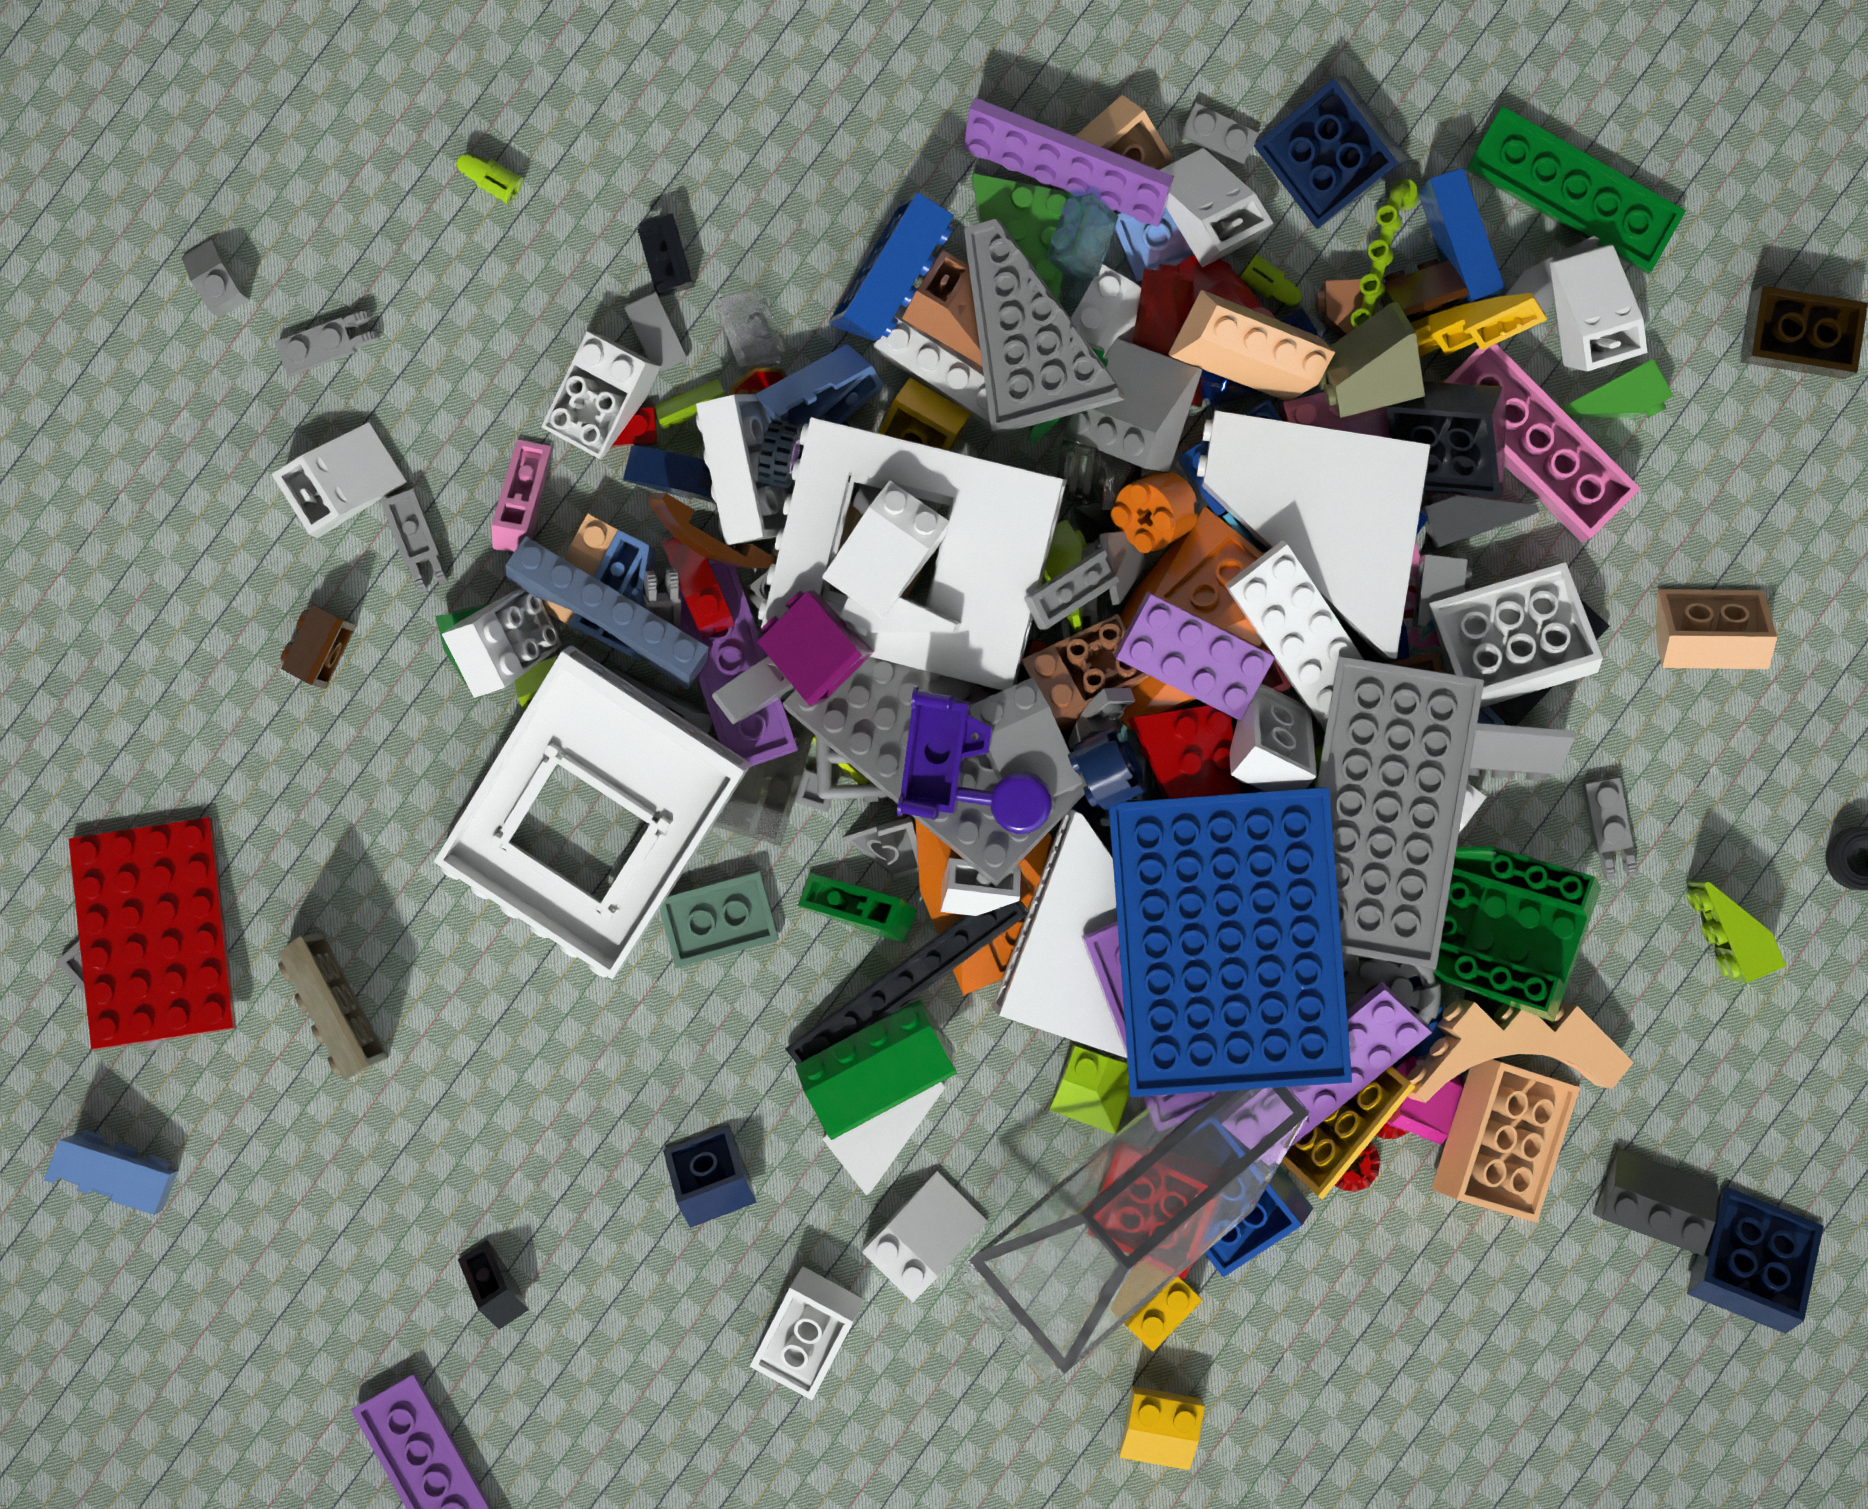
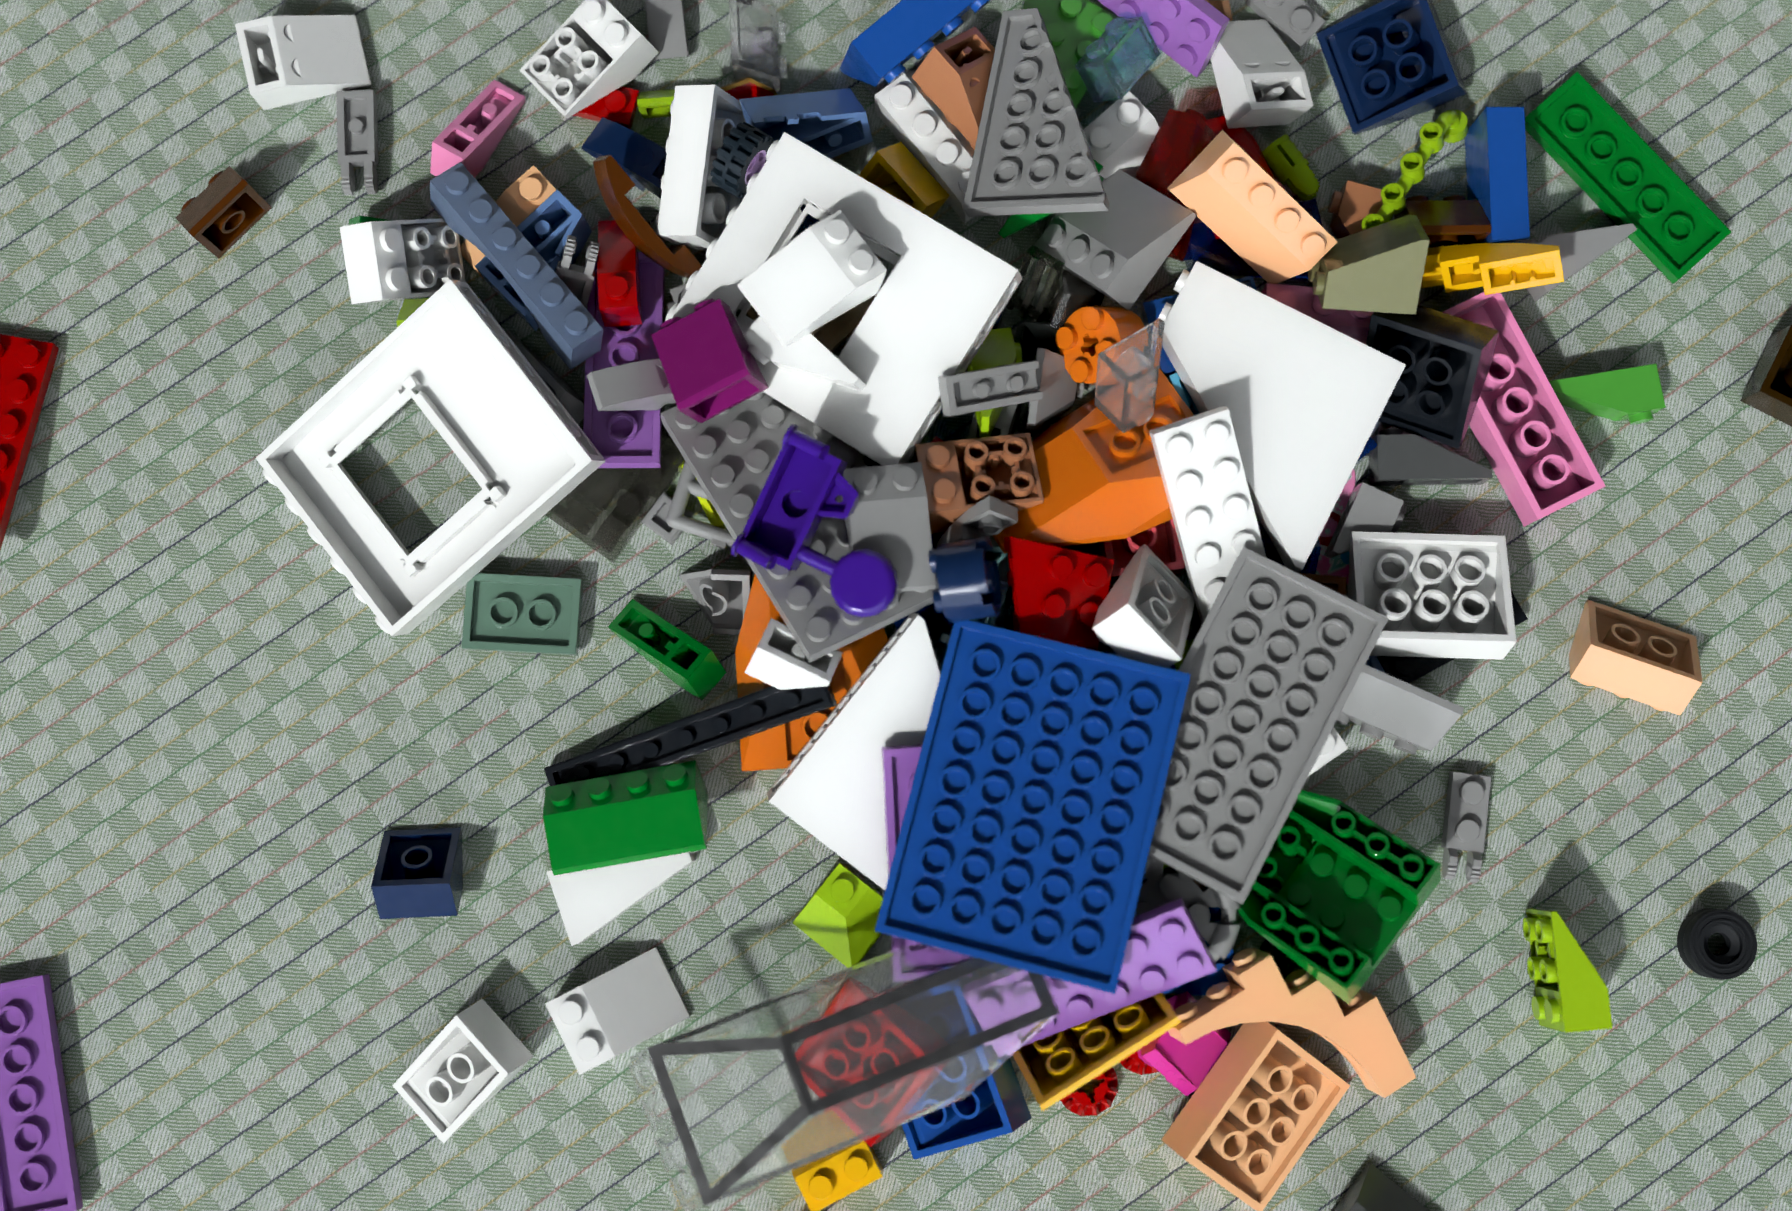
camera: 20 degrees right, 5 degrees down
dark tan slope [278,933,388,1080] -> none
black slope [458,1240,529,1330] -> none
light blue tile [1110,209,1194,284] -> none
medium lavender plate [1113,591,1275,721] -> none
white slope [1550,244,1648,371] -> none
none -> clear slope [1094,318,1165,433]

